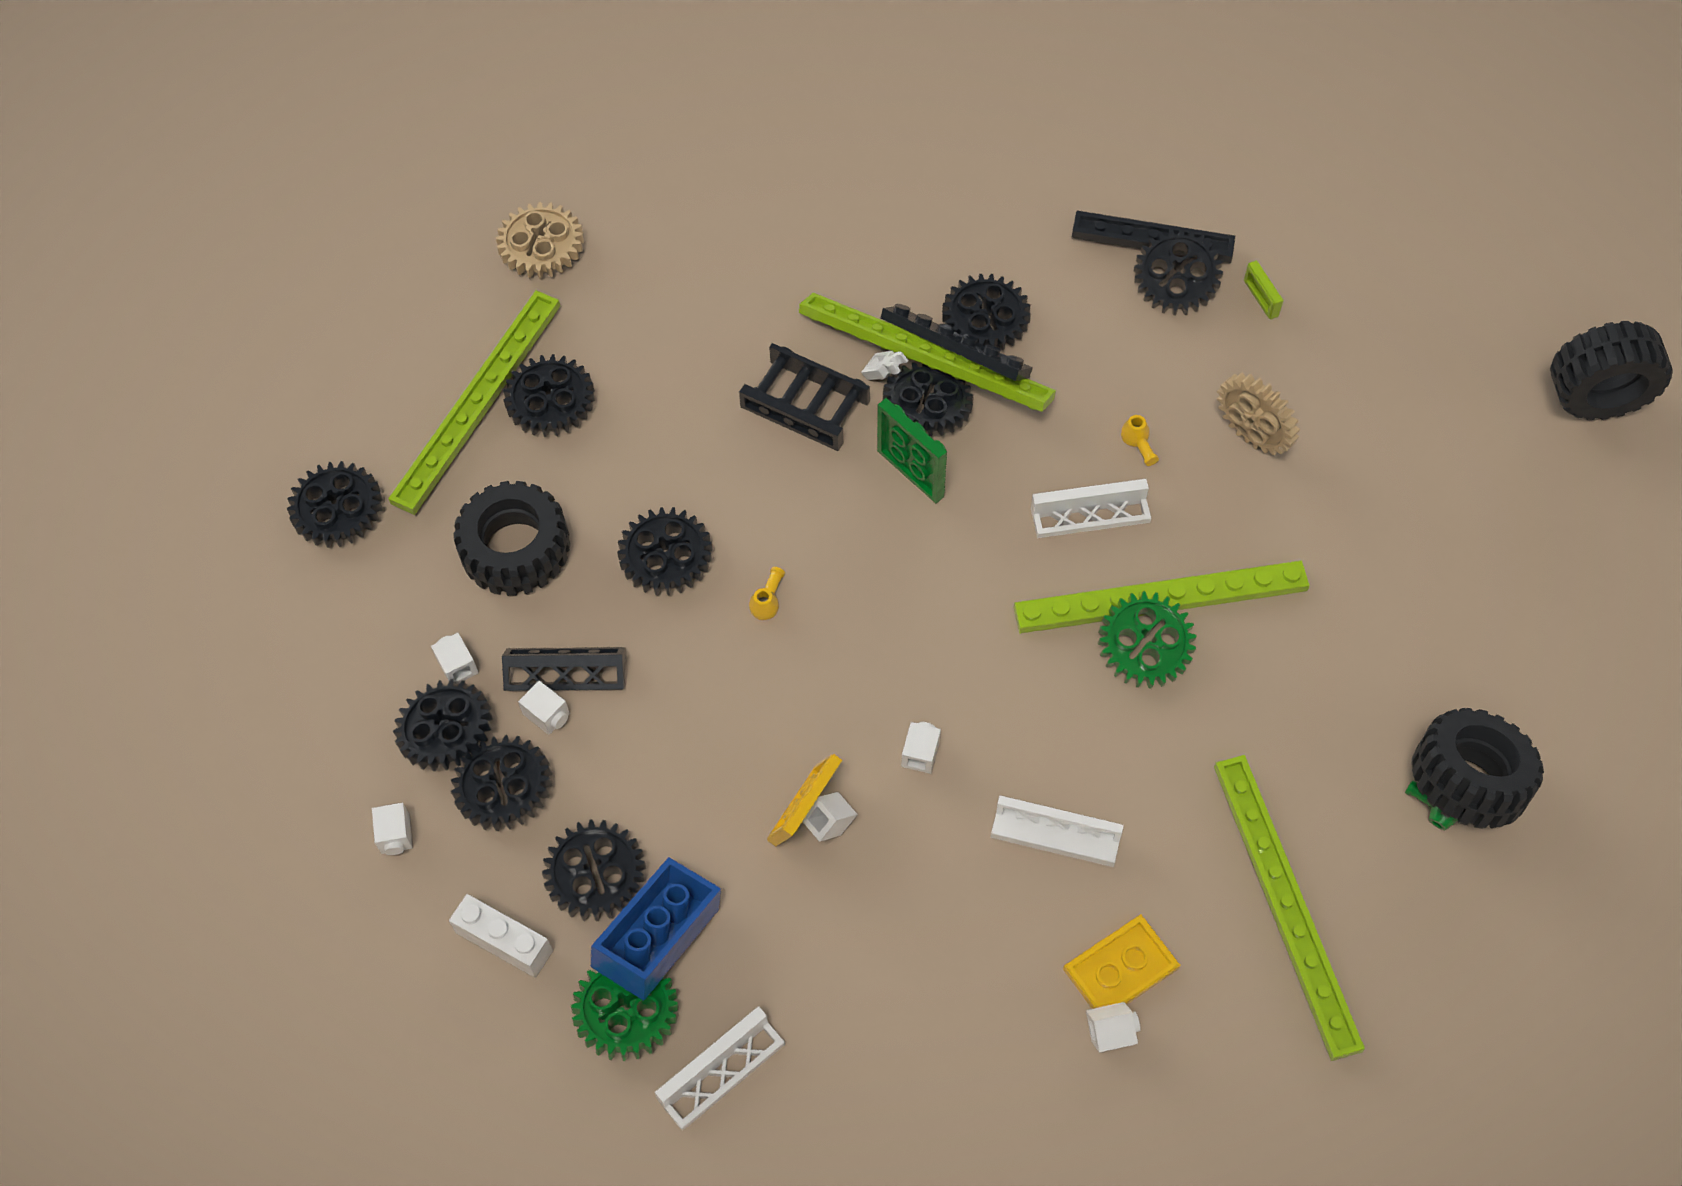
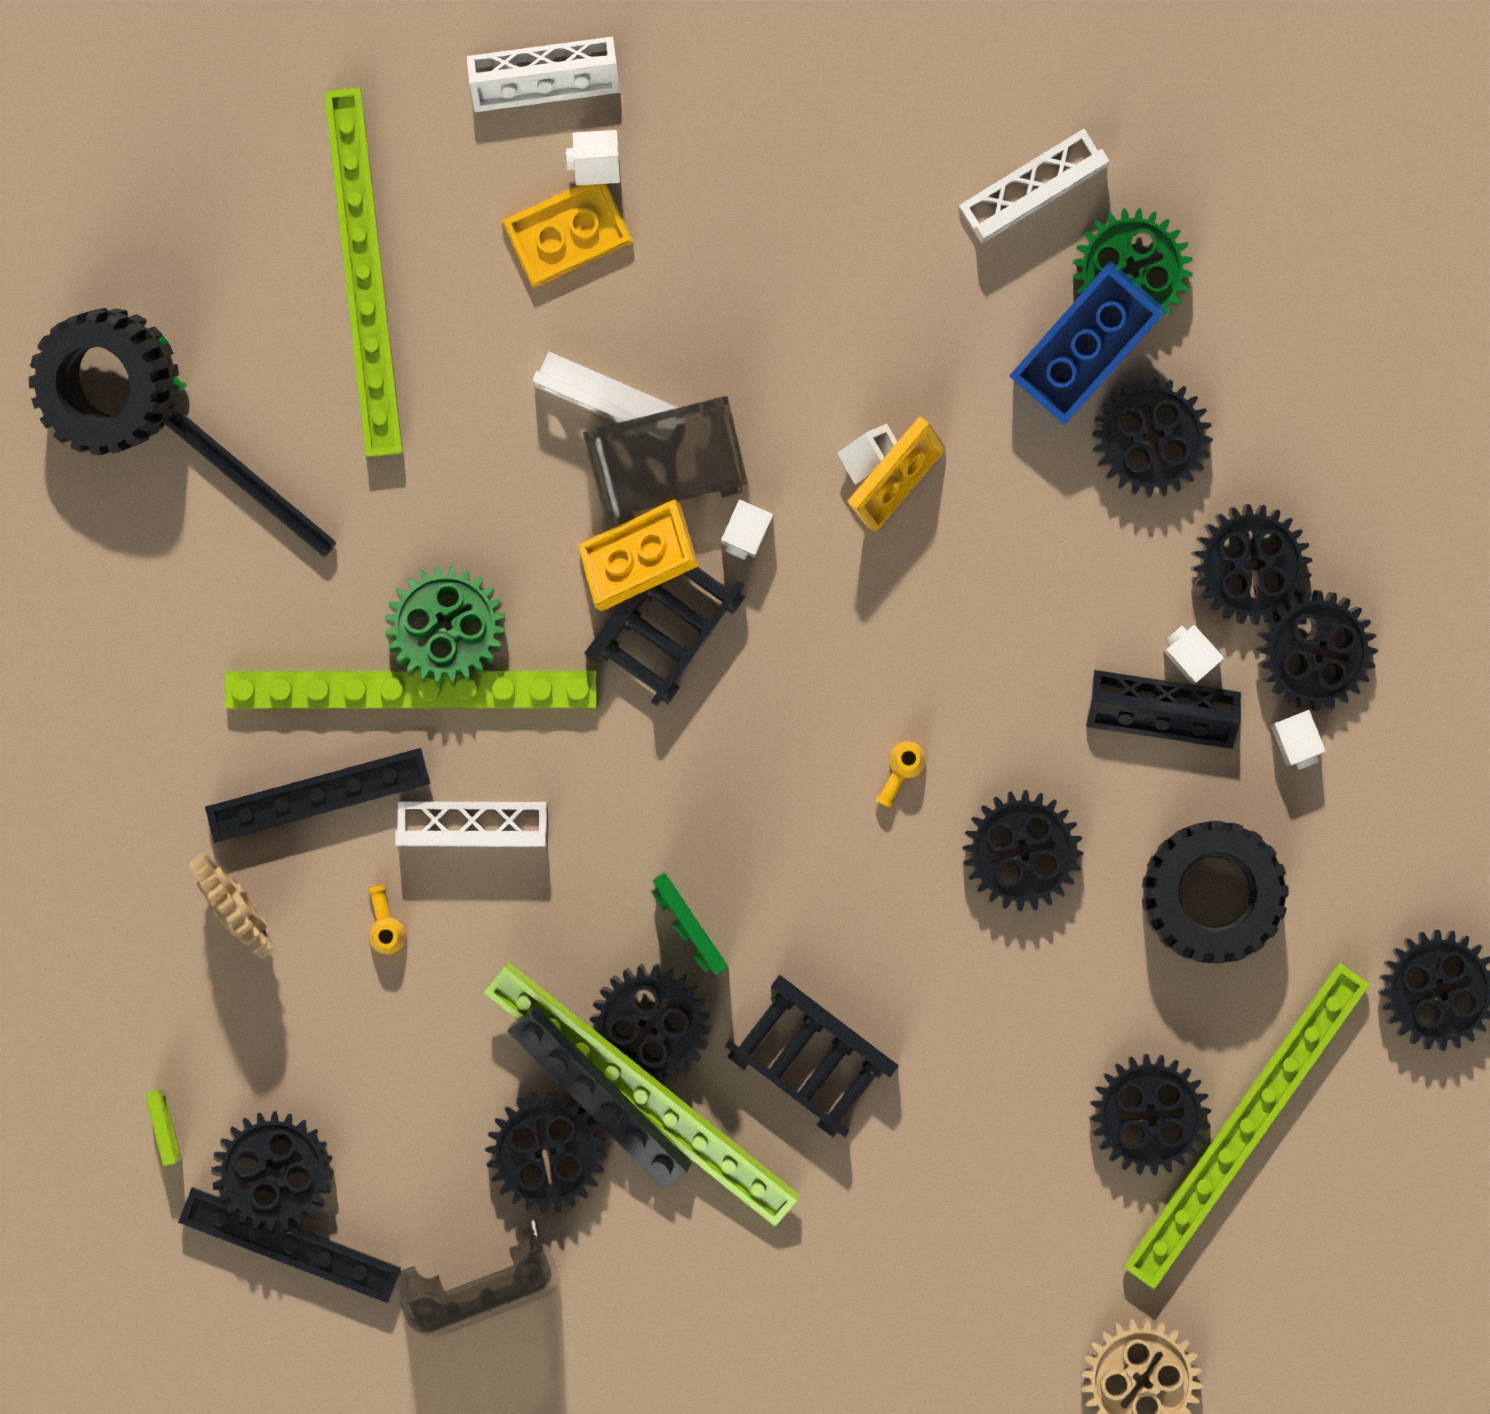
camera: 175 degrees left, 25 degrees up
white brick [372,803,413,855] -> none
white brick [449,894,553,978] -> none
white plate [861,351,908,380] -> none
none -> black axle [163,407,336,557]
none -> black plate [205,748,431,843]
none -> clear smoke windscreen [397,1219,559,1337]
none -> white fence [467,37,620,112]
none -> yellow tile [578,499,699,612]
none -> clear smoke windscreen [582,396,748,525]
none -> black fence [584,567,746,708]

